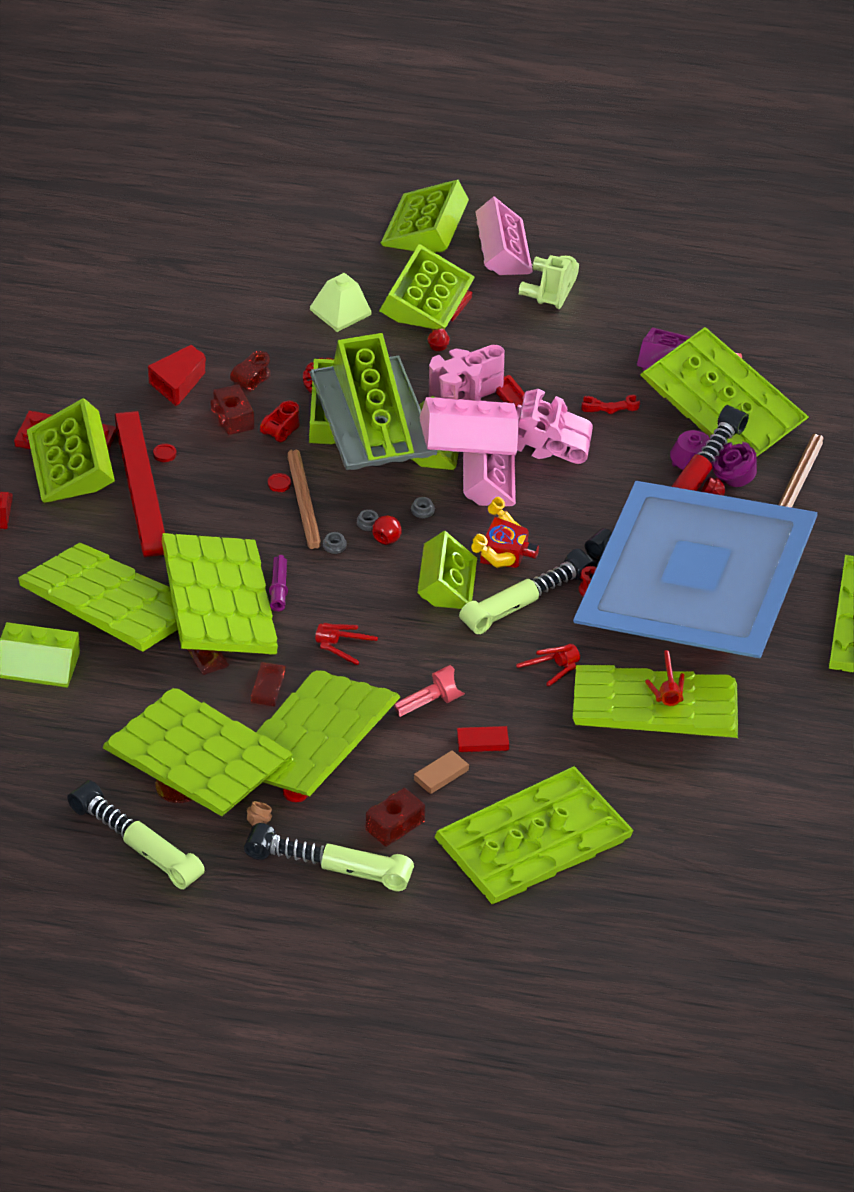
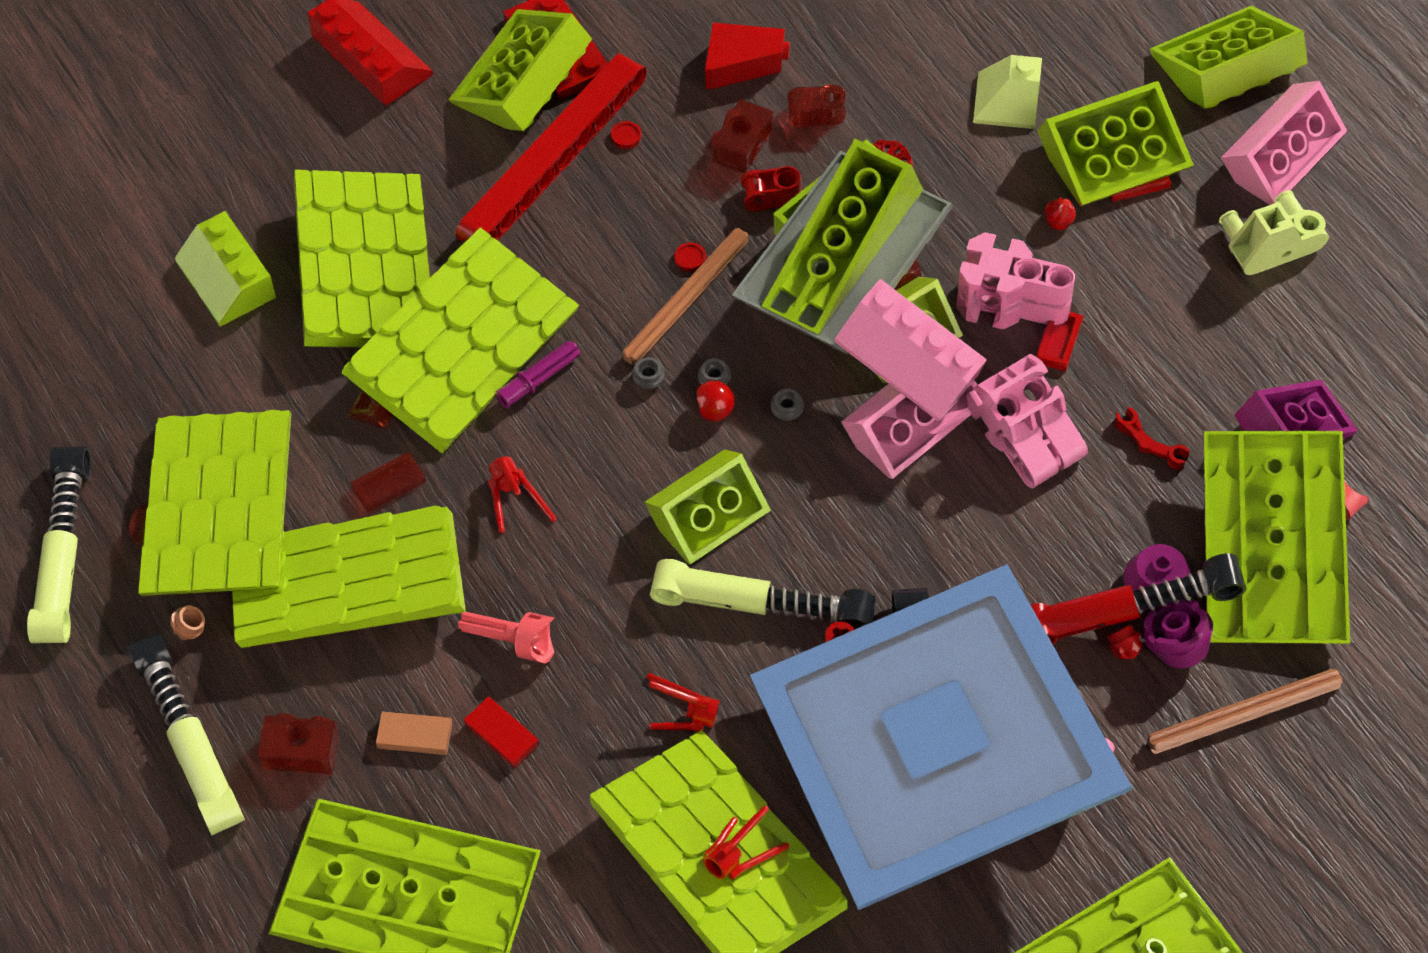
camera: 50 degrees right, 15 degrees up
torso [471,497,539,568] -> none

